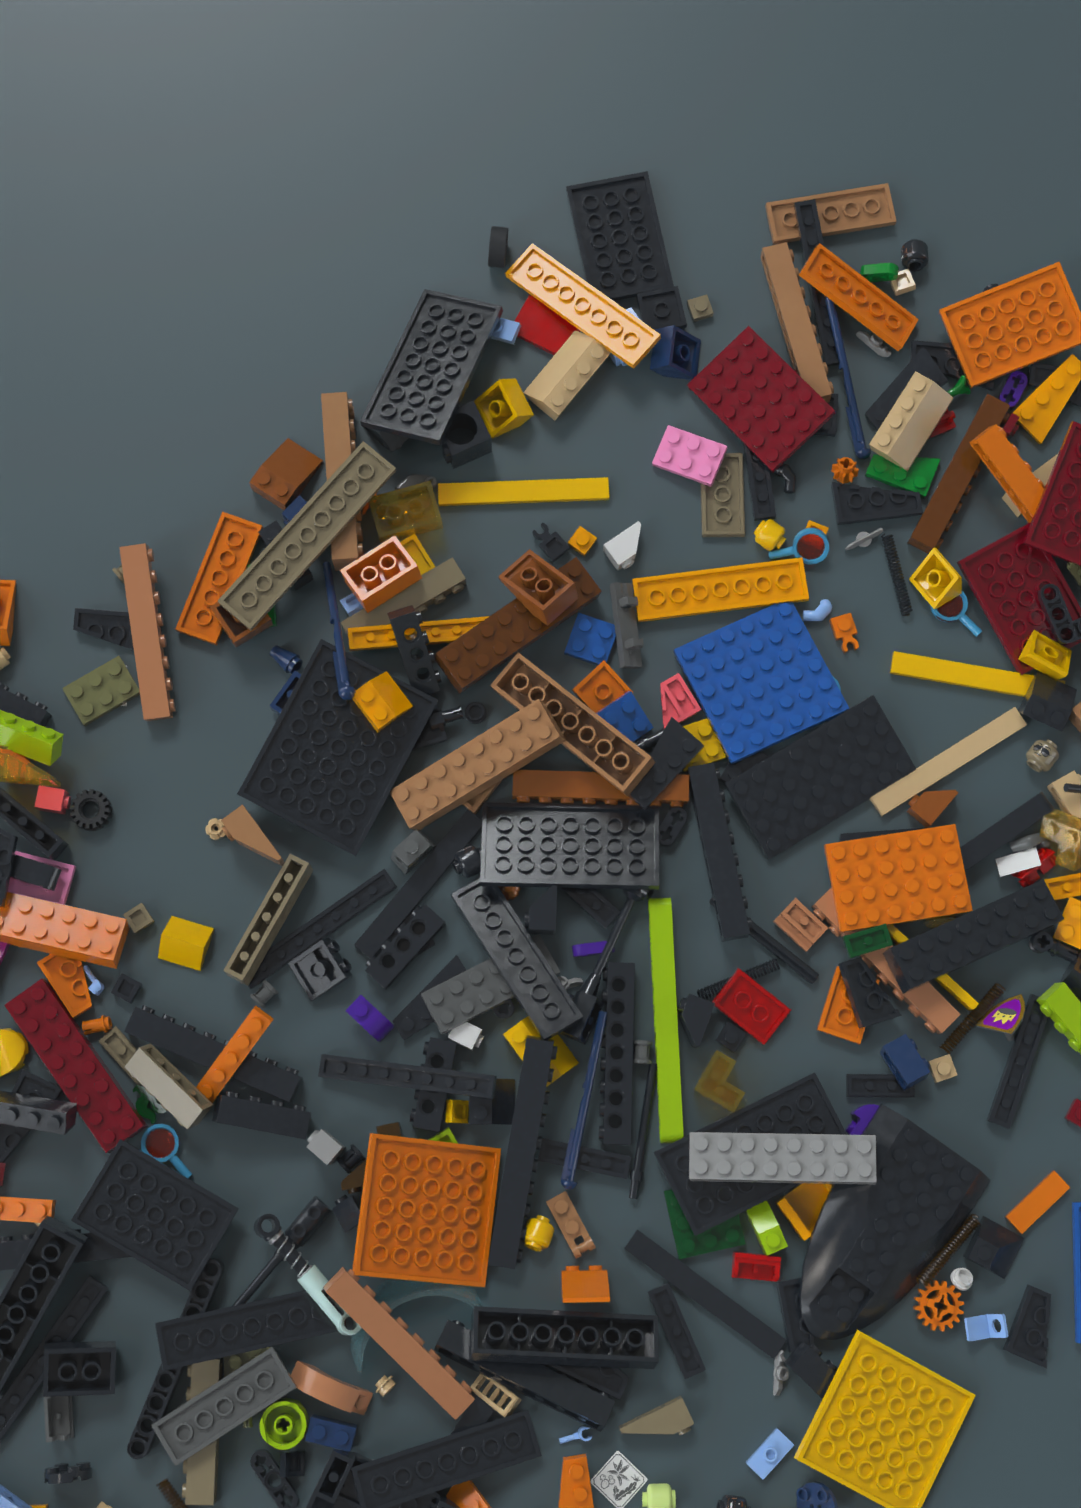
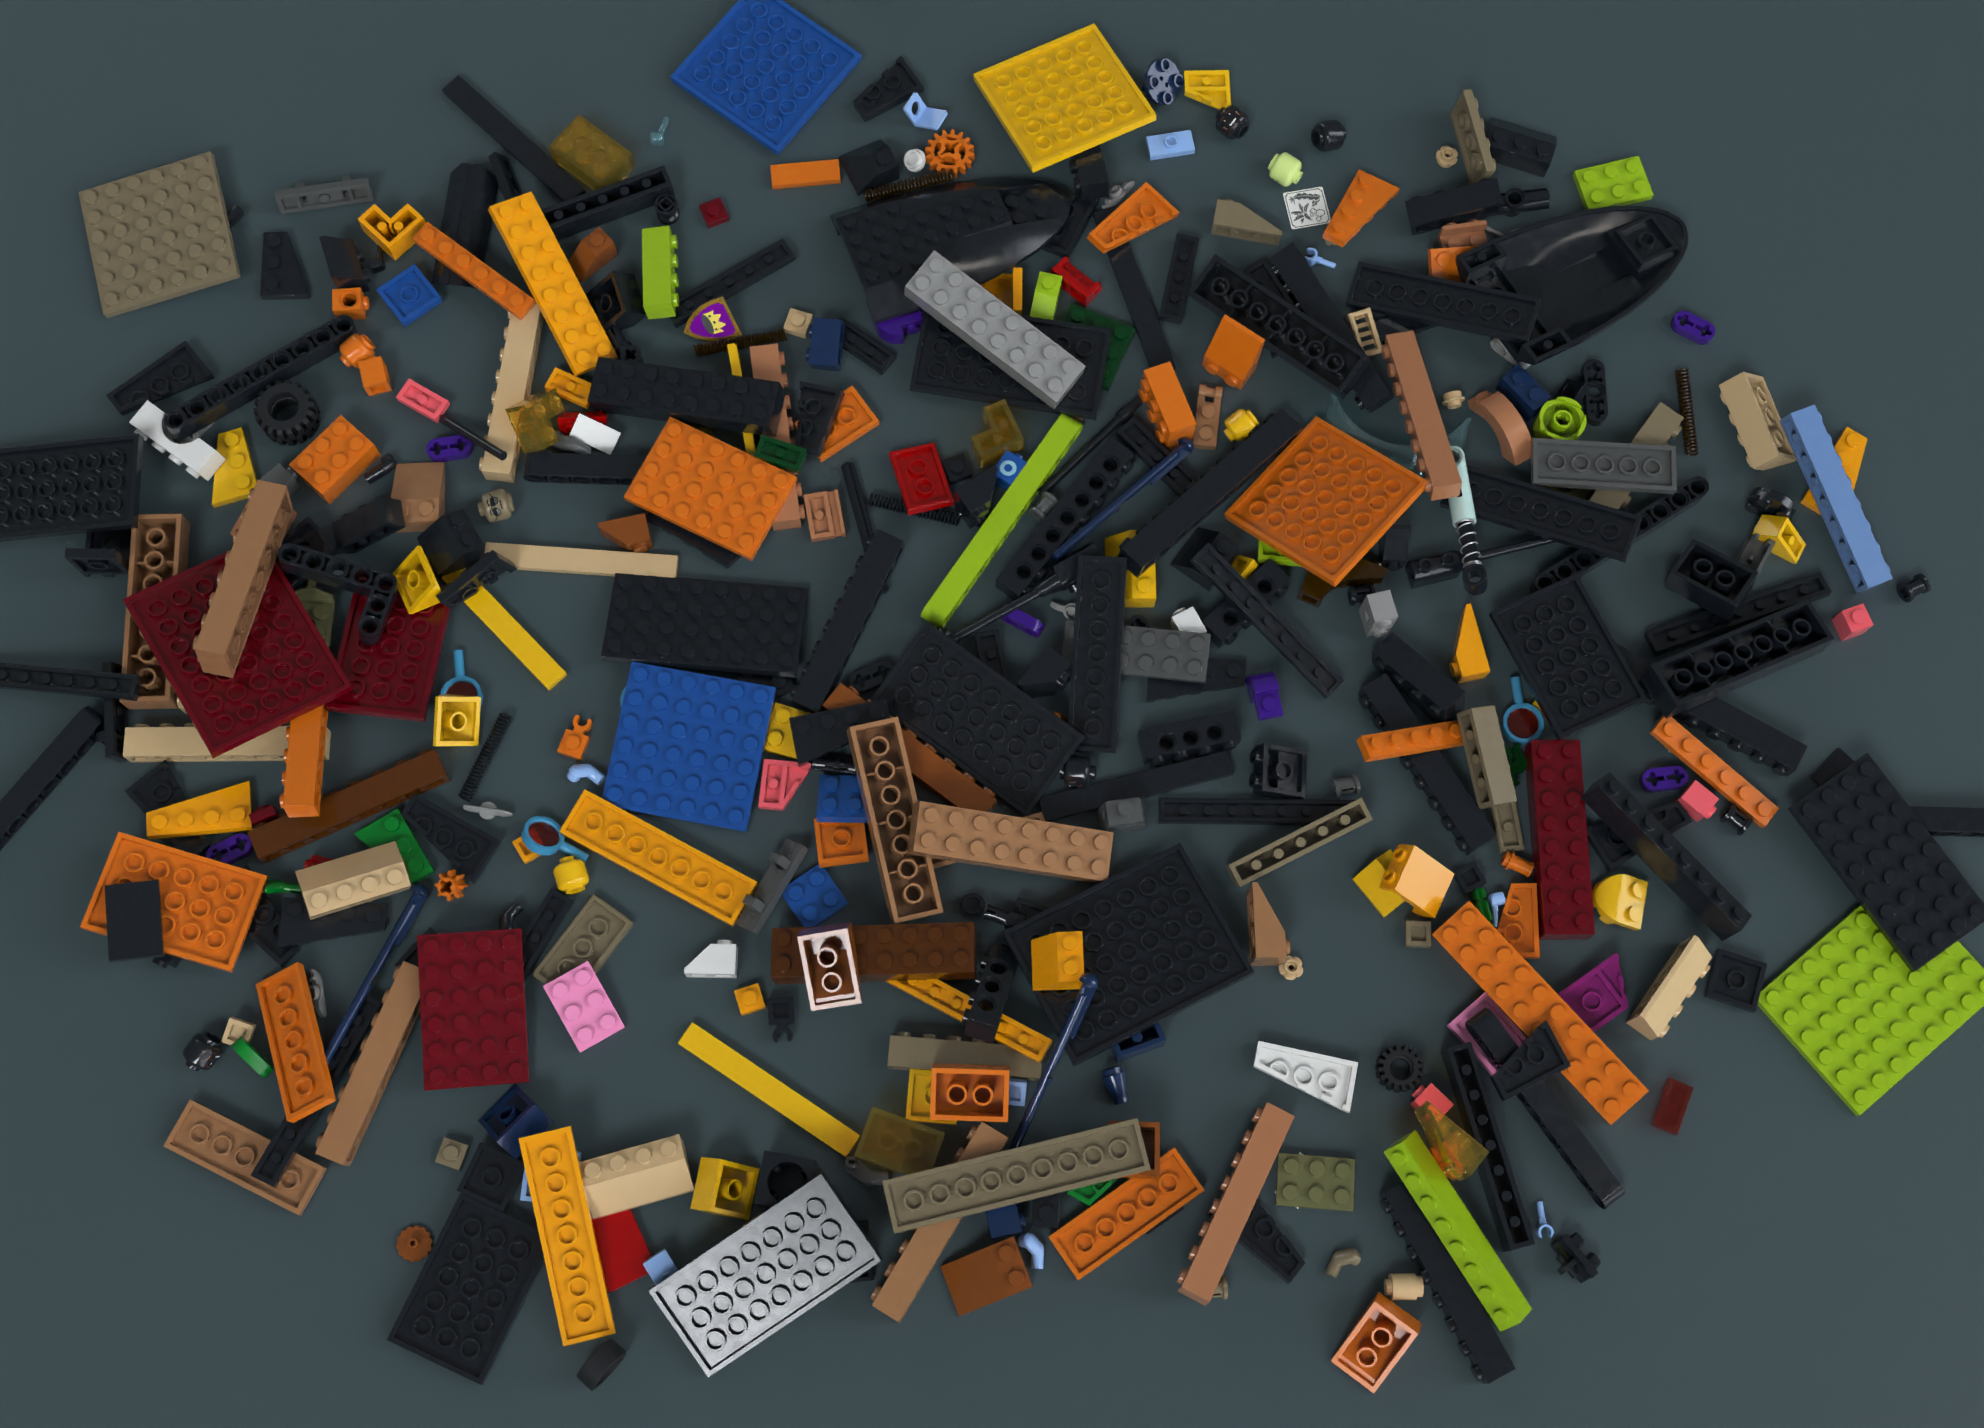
camera: 145 degrees left, 5 degrees down
none -> black tile [105,880,164,963]
none -> dark orange piece [396,1225,433,1262]
none -> black wing [436,550,517,609]
none -> blue brick [996,450,1027,491]
none -> light blue arm [1018,1232,1044,1269]
none -> orange wing [1087,182,1180,254]
none -> orange brick [1138,361,1197,450]
none -> white wing [1253,1041,1358,1113]
none -> dark tan arm [1324,1248,1361,1279]
none -> light orange panel [1379,844,1454,918]
none -> light orange slope [1450,603,1490,684]
none -> green axle [1471,888,1495,927]
none -> dark purple beam [1639,766,1688,793]
none -> yellow slope [1752,515,1806,564]

